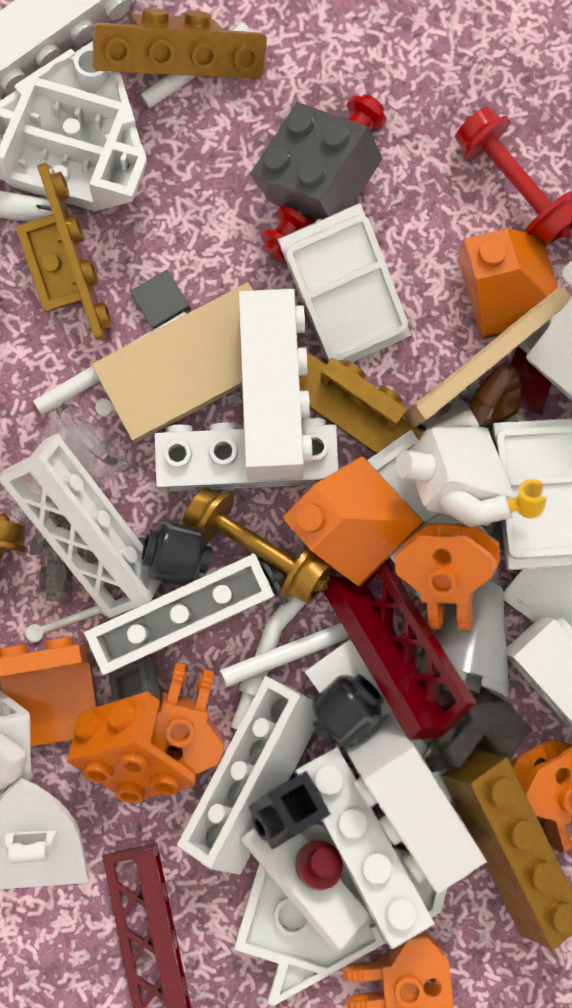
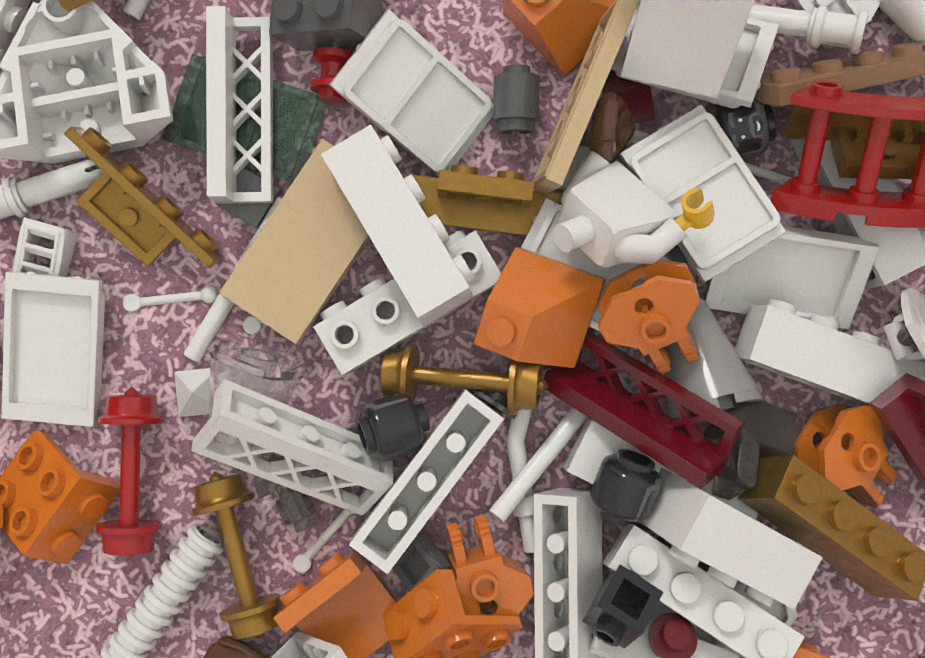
camera: 30 degrees left, 5 degrees up
none -> white hinge [123,286,218,312]
none -> clear green piece [162,54,329,184]
none -> white slope [174,367,222,417]
none -> white fence [206,6,273,204]
none -> dark grey brick [494,64,540,134]

